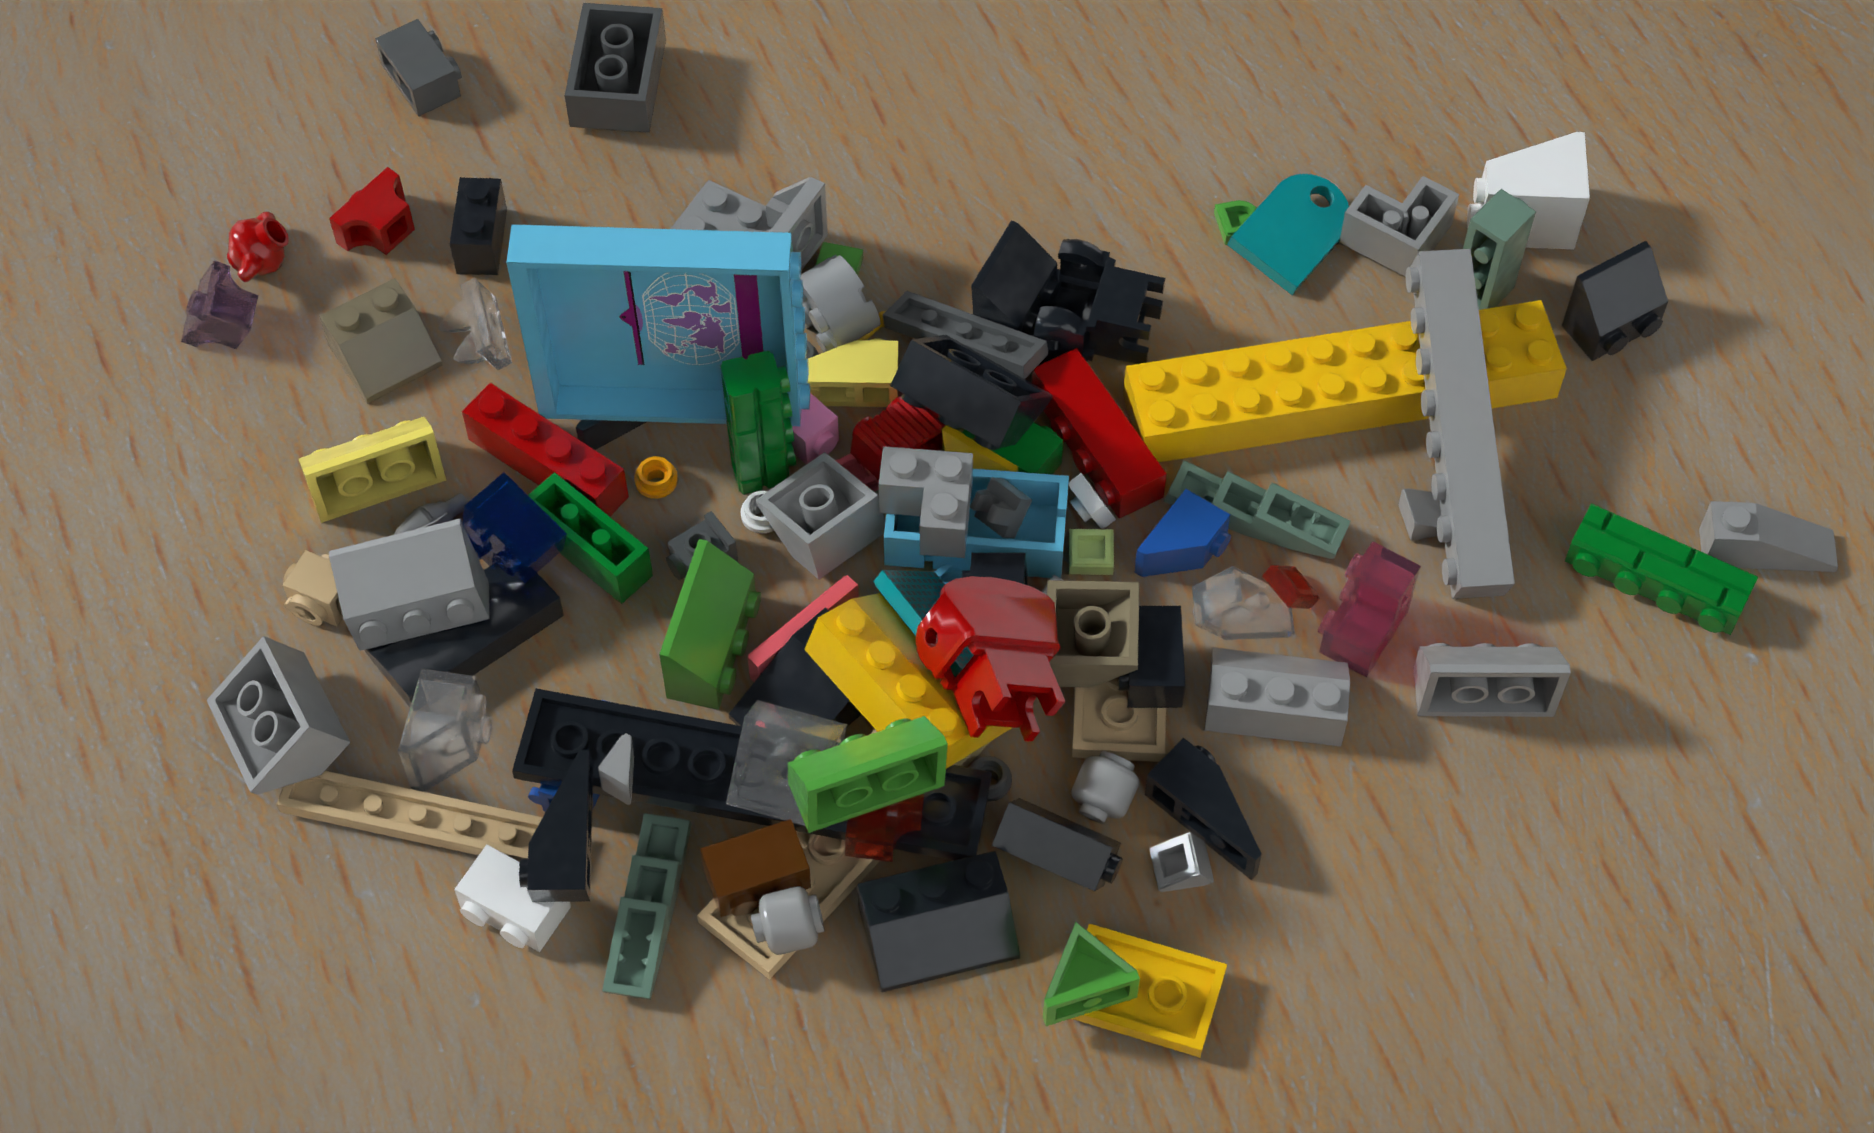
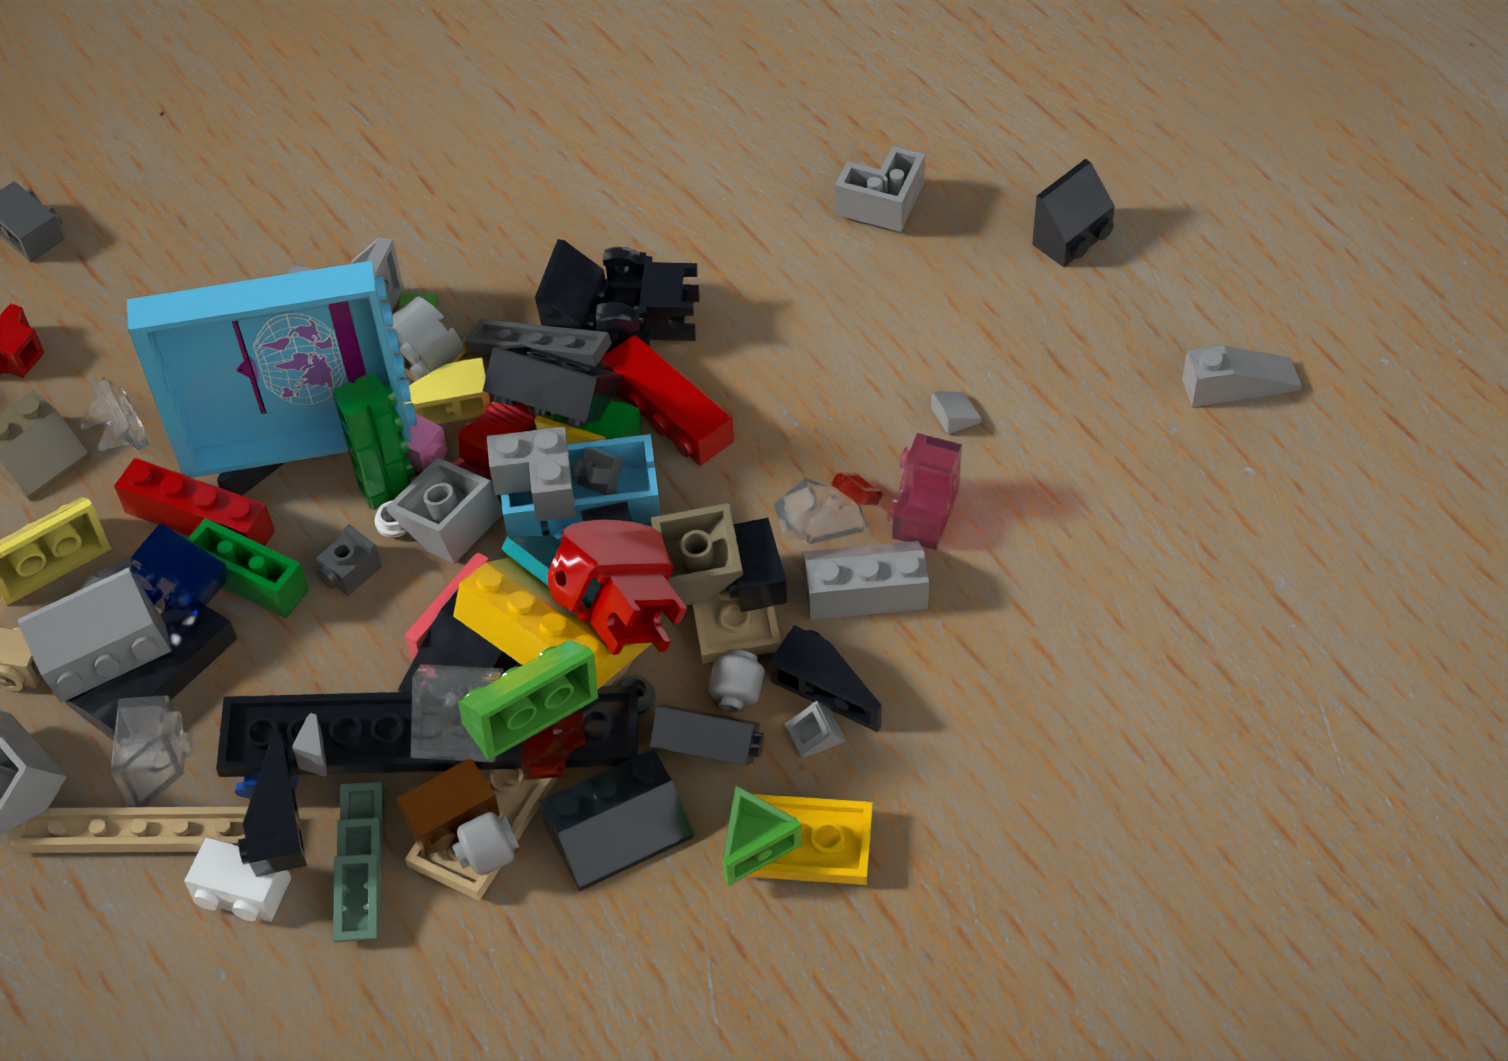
camera: 10 degrees left, 5 degrees down
black brick [449,177,507,275] -> none
dark grey brick [564,3,666,133] -> none
light orange plate [634,456,678,499] -> none
bright green slope [659,539,761,710] -> none
white plate [1069,473,1116,529] -> none
yellowish green tile [1069,529,1114,575] -> none
yellow brick [1123,300,1567,462] -> none
blue slope [1134,489,1231,577] -> none
sand green slope [1164,460,1351,559] -> none
bright green tile [1214,200,1257,245] -> none
teal tile [1227,174,1349,295] -> none
light grey brick [1406,249,1515,599] -> none
light grey slope [1413,643,1571,717] -> none
sand green brick [1463,189,1536,310] -> none
white slope [1467,132,1590,250] -> none
green brick [1565,503,1758,635] -> none

